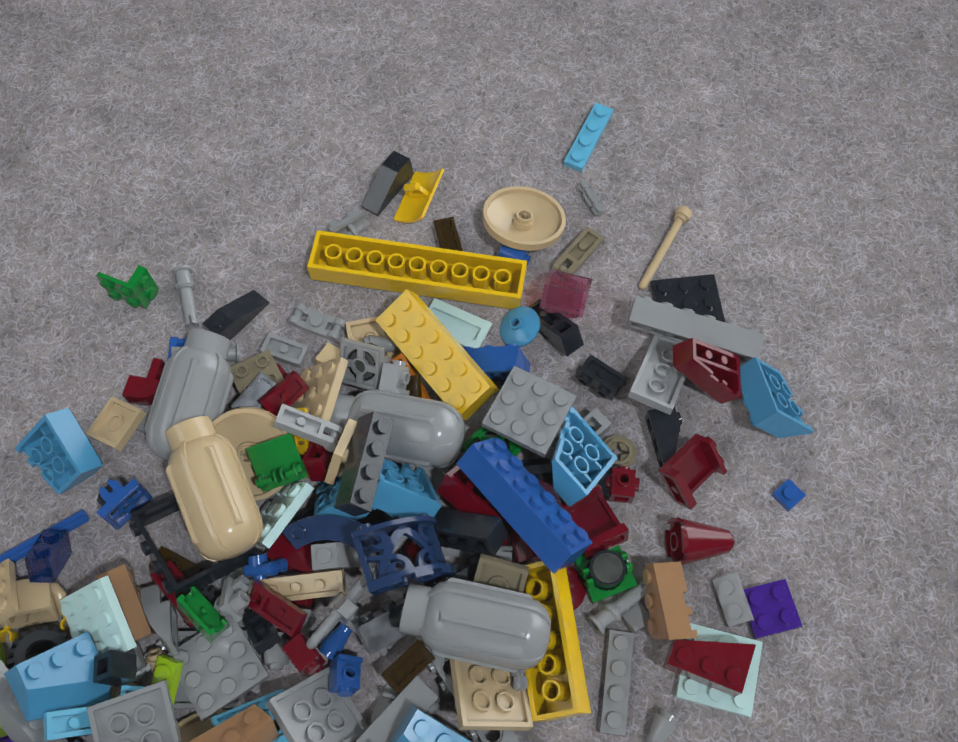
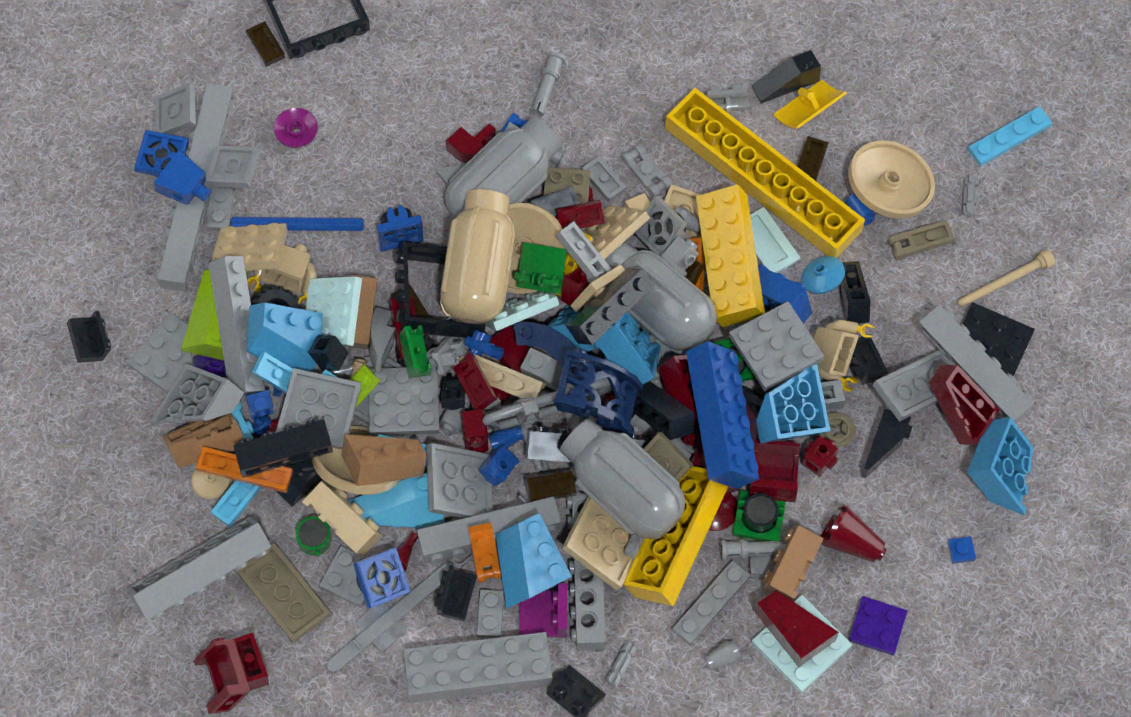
camera: 30 degrees right, 0 degrees up
dark azure wedge [15,408,103,495] -> none
clear blue brick [24,528,72,583] -> none
tan plate [86,396,147,452] -> none
green bracket [96,265,159,309] -> none
black slope [202,290,270,341] -> none
clear pink brick [540,269,593,318] -> none
dark red panel [658,434,727,510] -> none
light grey plate [712,572,754,628] -> none
none -> tan torso [810,320,875,392]

